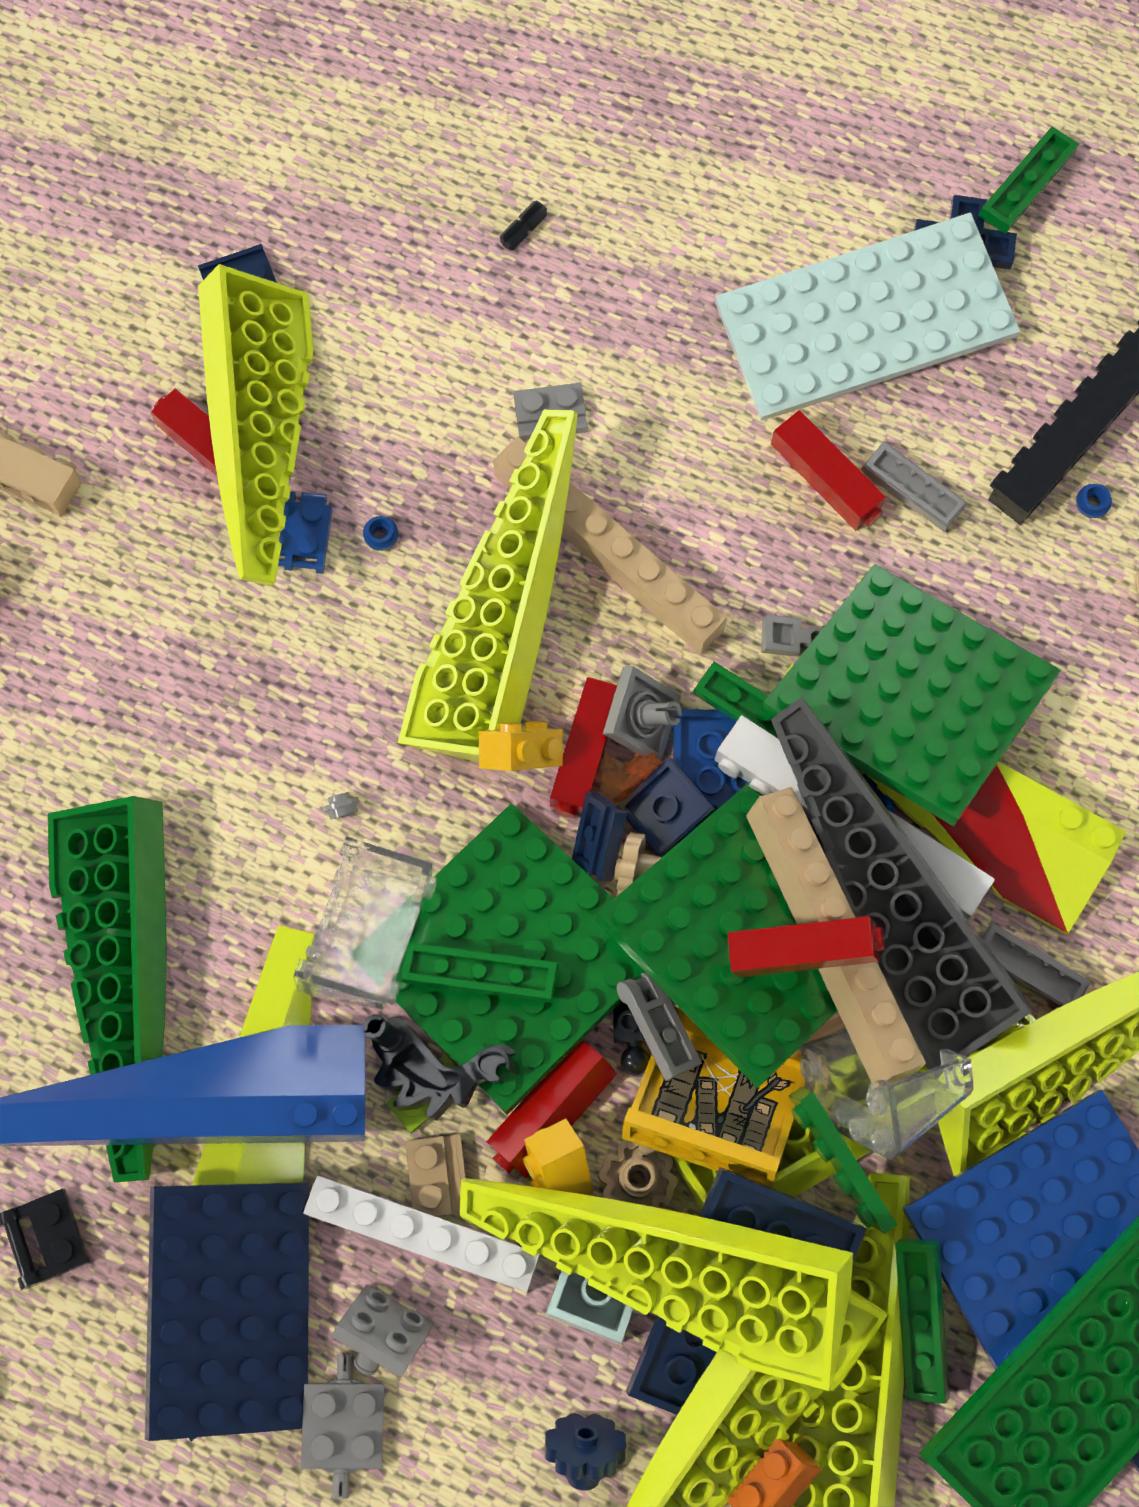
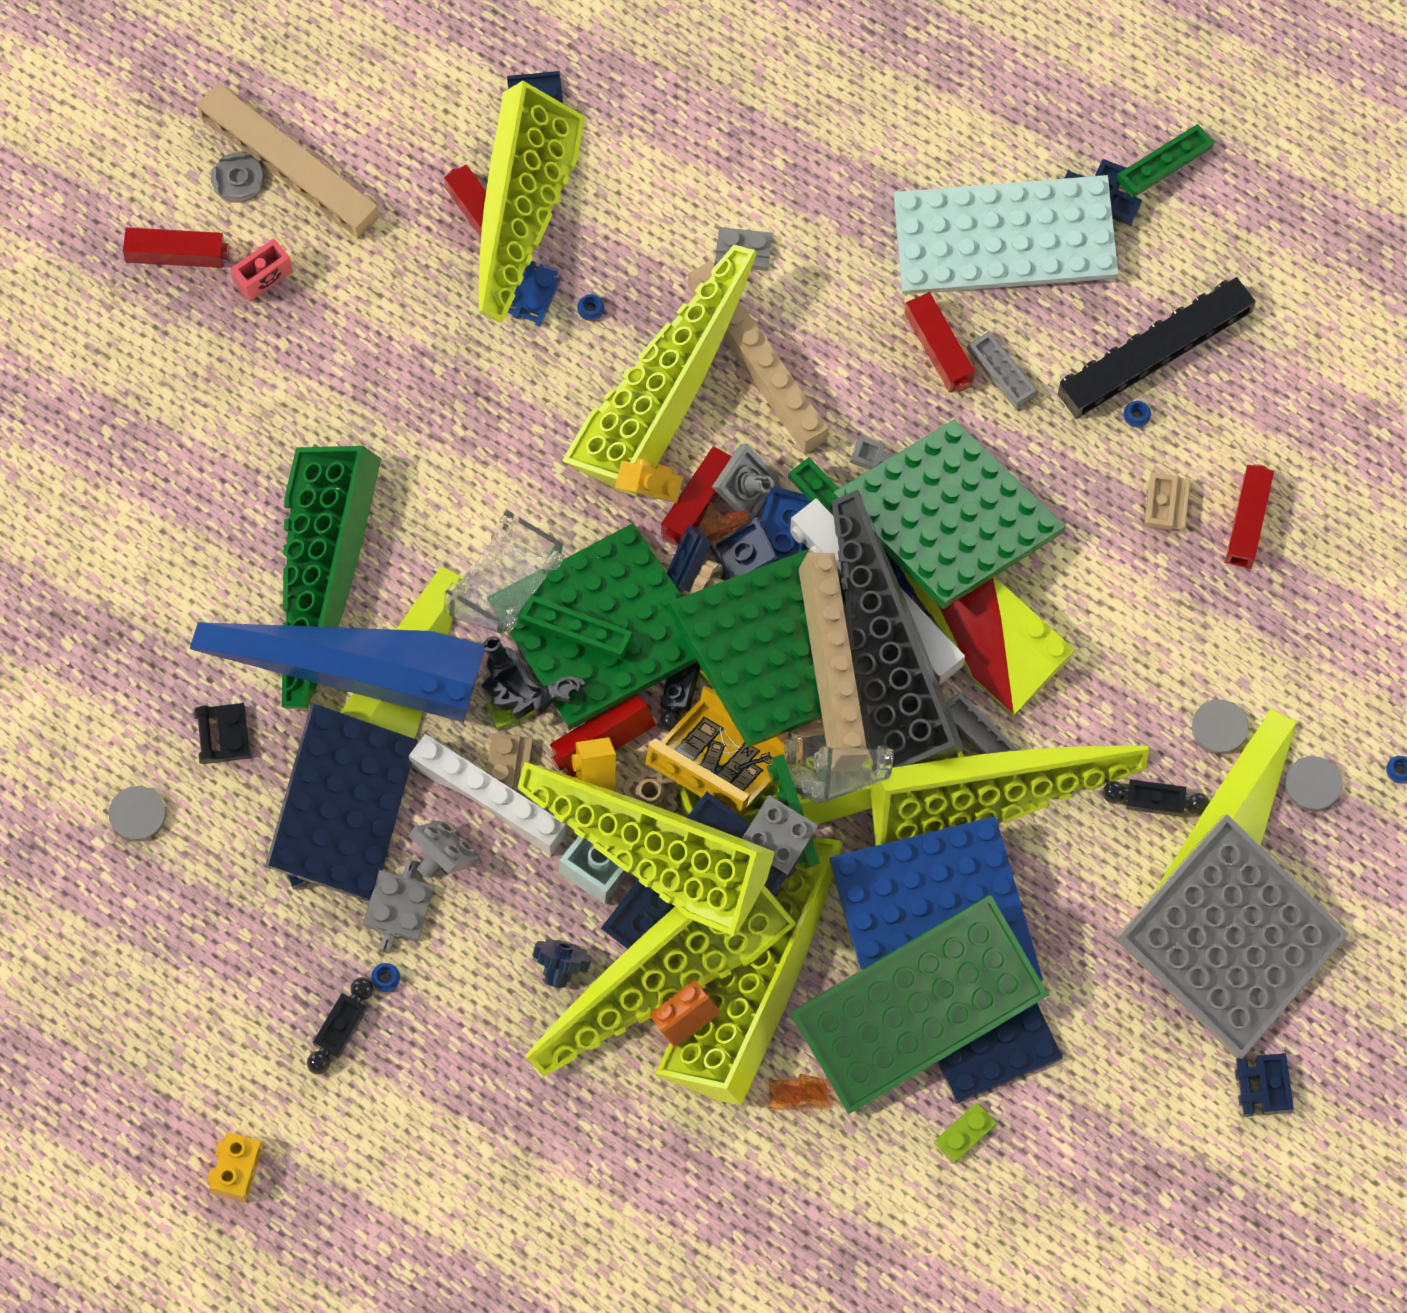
camera: 15 degrees right, 5 degrees down
light grey plate [323,792,359,820] -> none
black piece [500,200,547,251] -> none
light grey plate [617,972,702,1081] -> none
red brick [728,916,884,977] -> none
green plate [895,1238,950,1404] -> none
none -> light grey plate [742,795,818,875]

